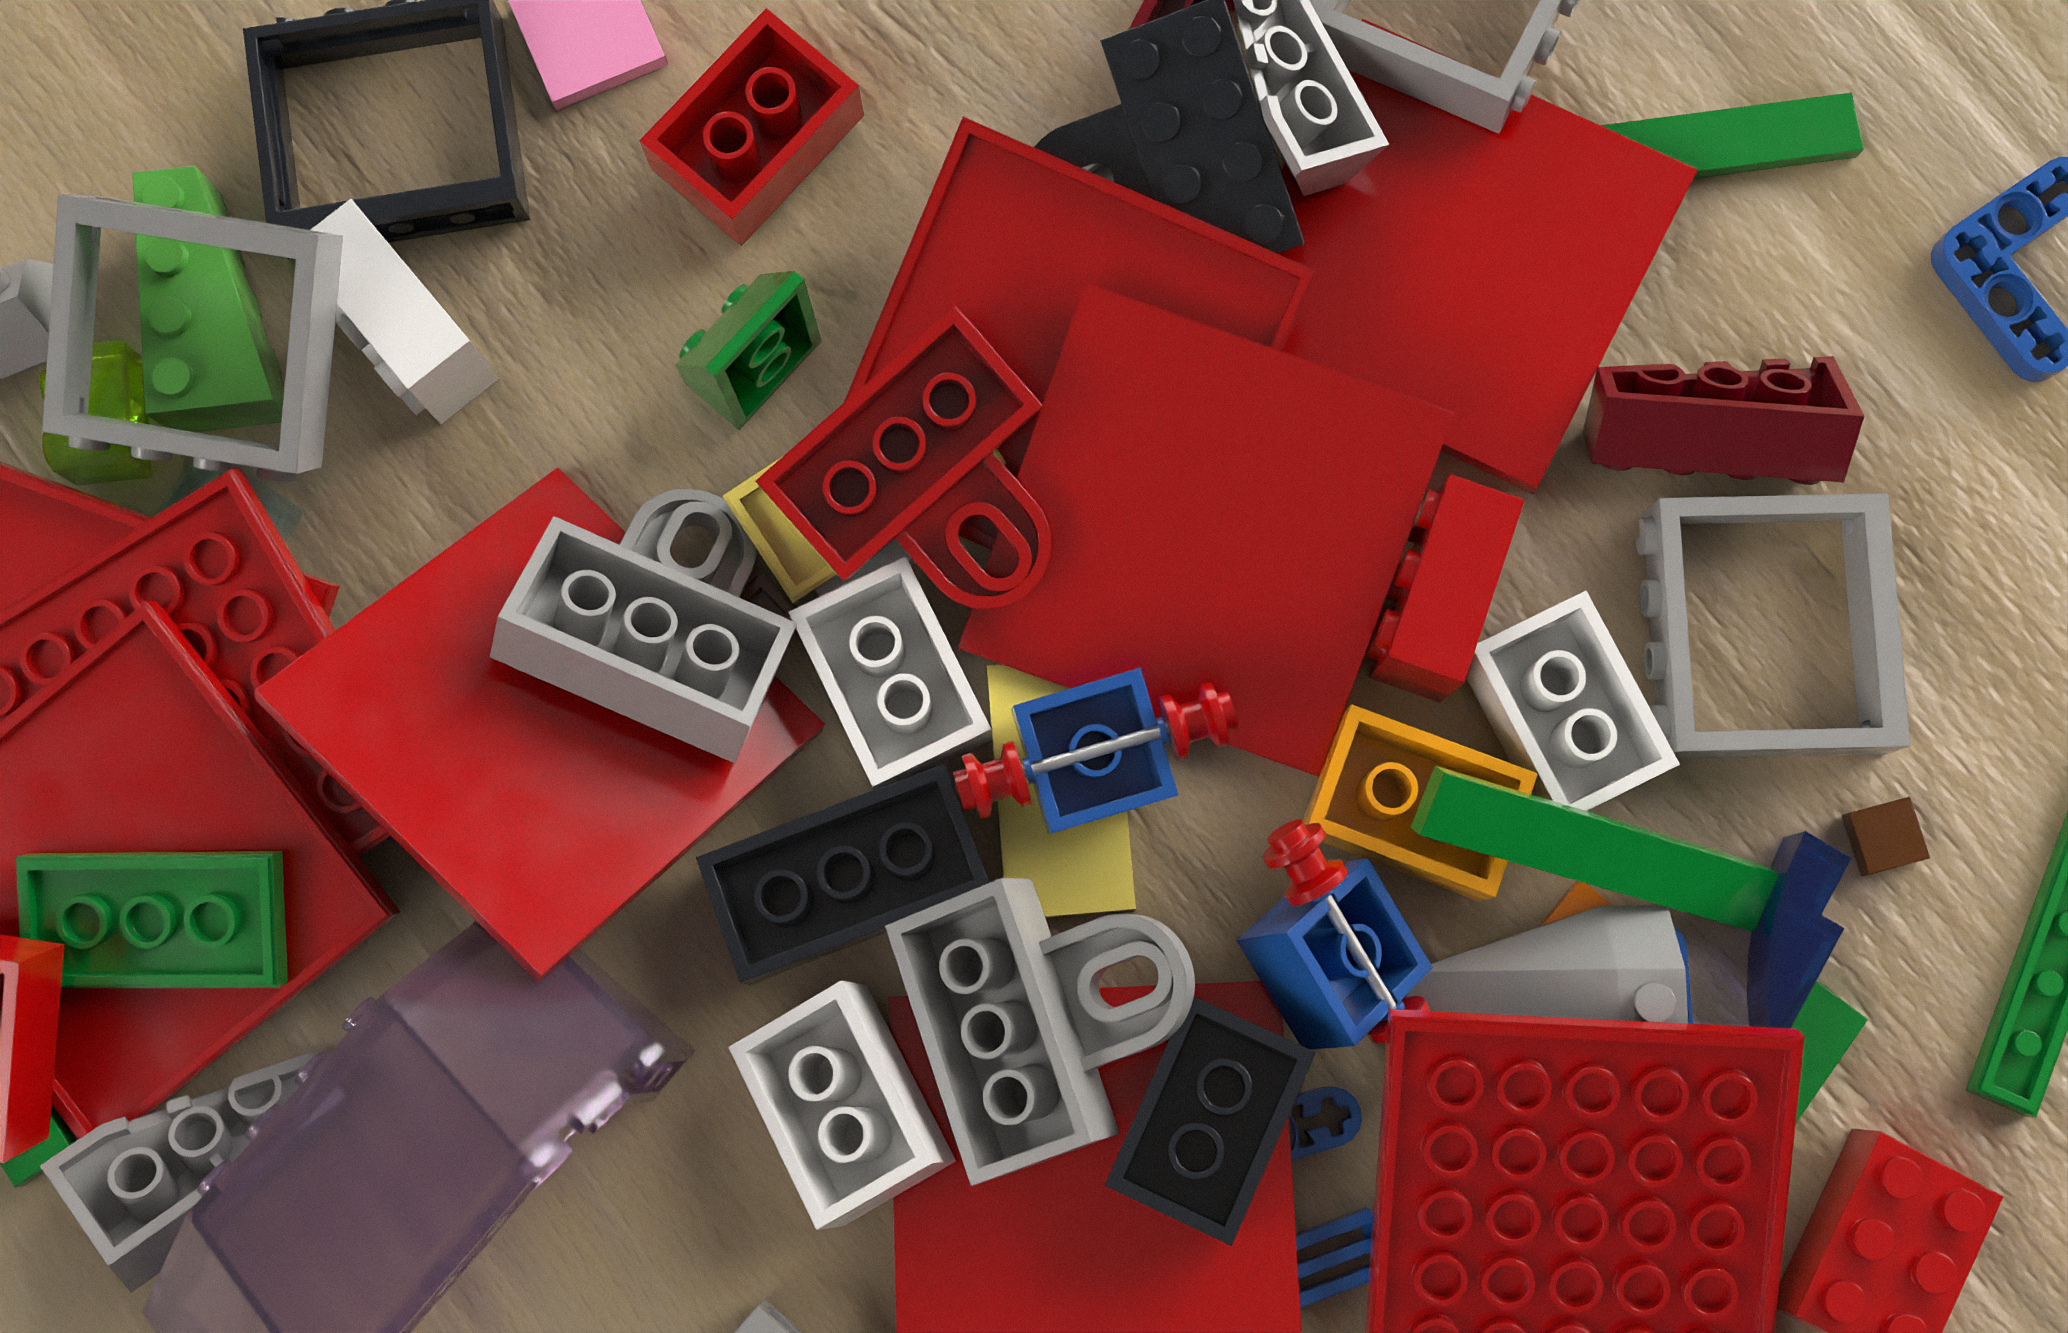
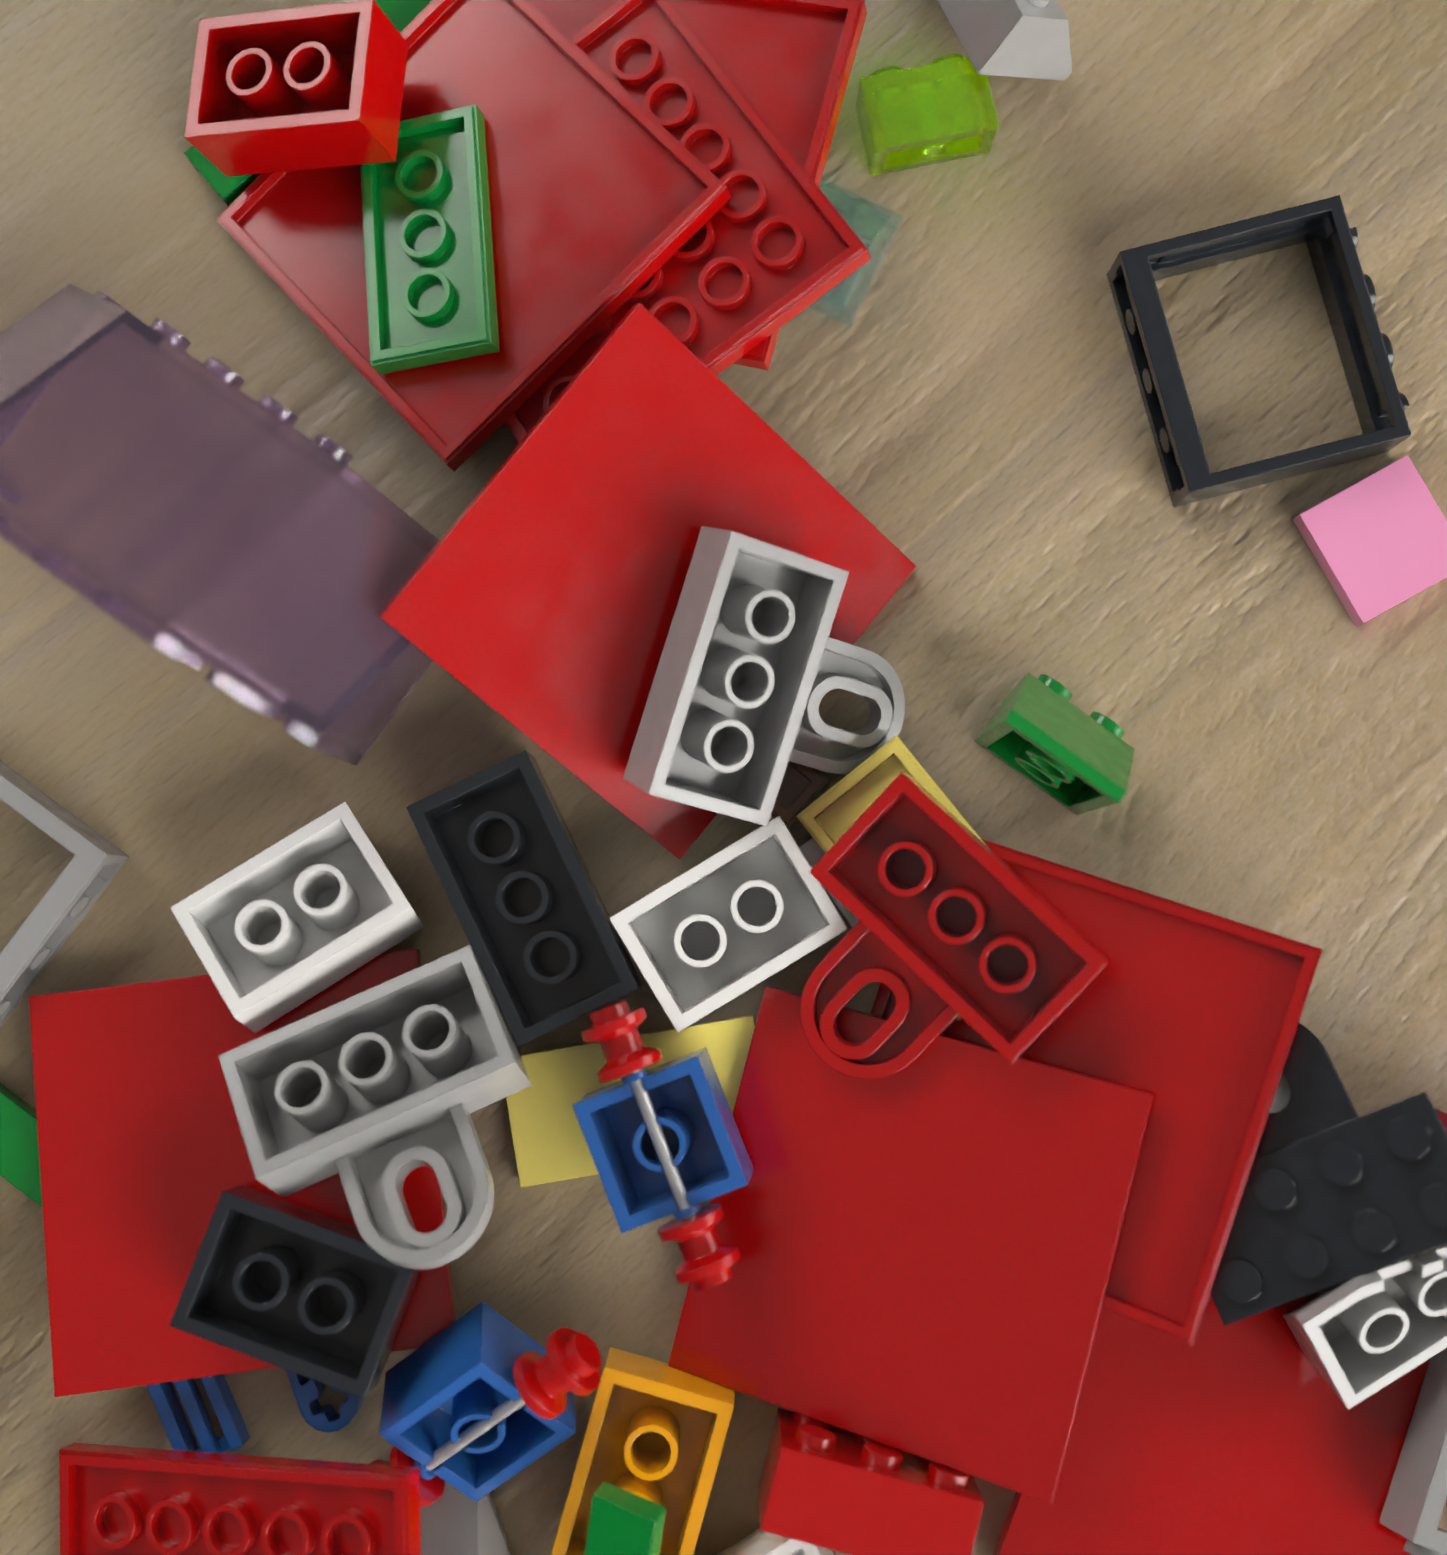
camera: 90 degrees right, 5 degrees up
light grey wedge [40,1051,351,1293] -> none
light grey window [42,194,343,482] -> none
bright green wedge [132,166,284,432] -> none
white brick [311,199,500,424] -> none
red brick [639,8,864,246] -> none

